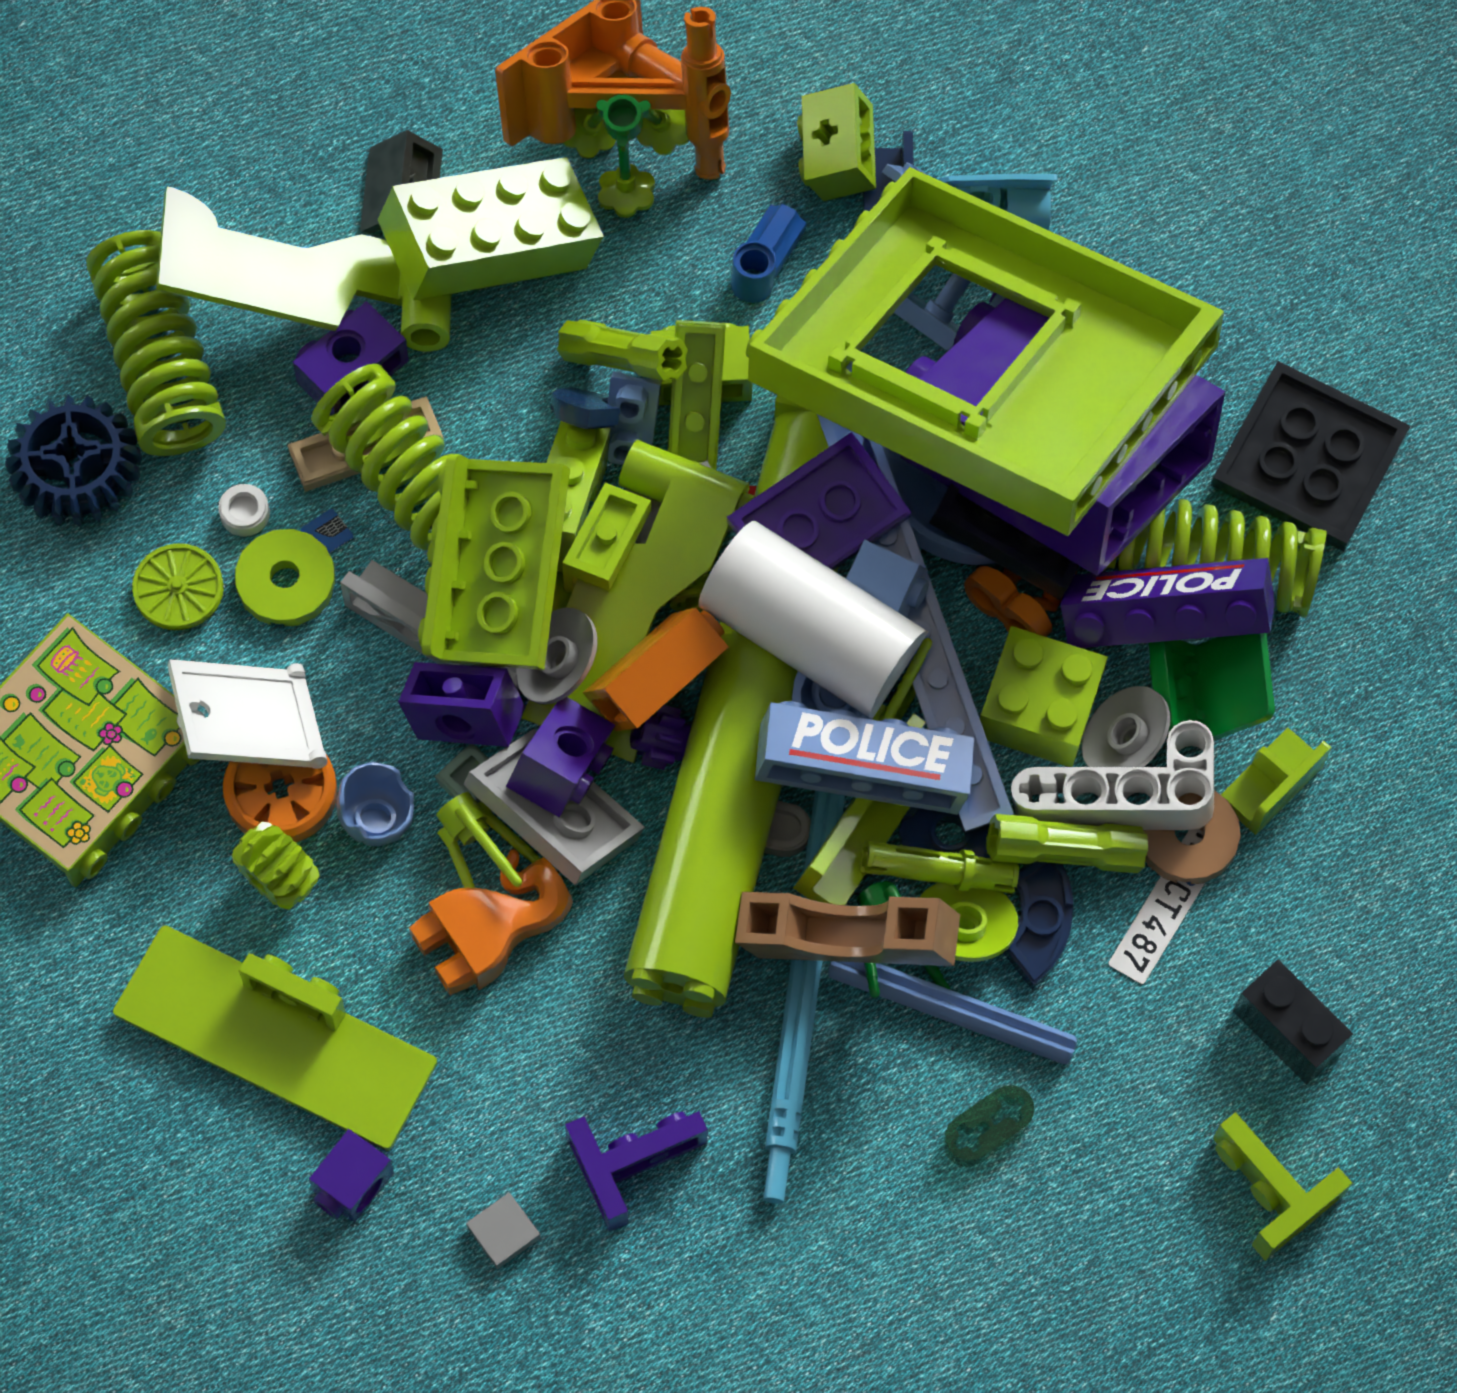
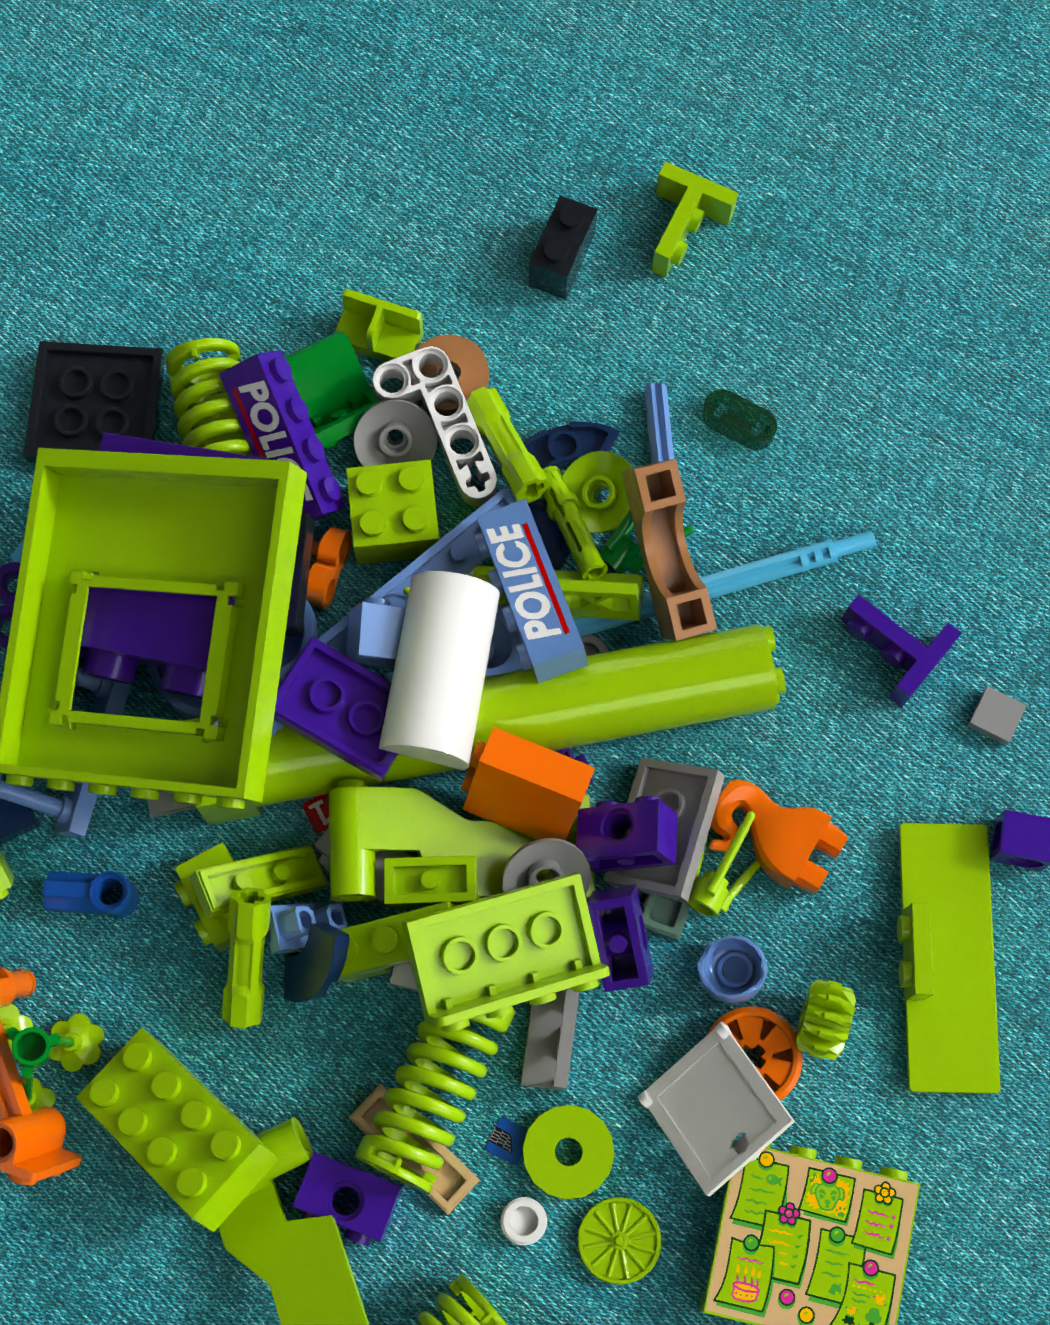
camera: 115 degrees left, 5 degrees up
pearl dark grey panel [360,130,443,234] -> none
white sticker [1109,829,1205,984] -> none

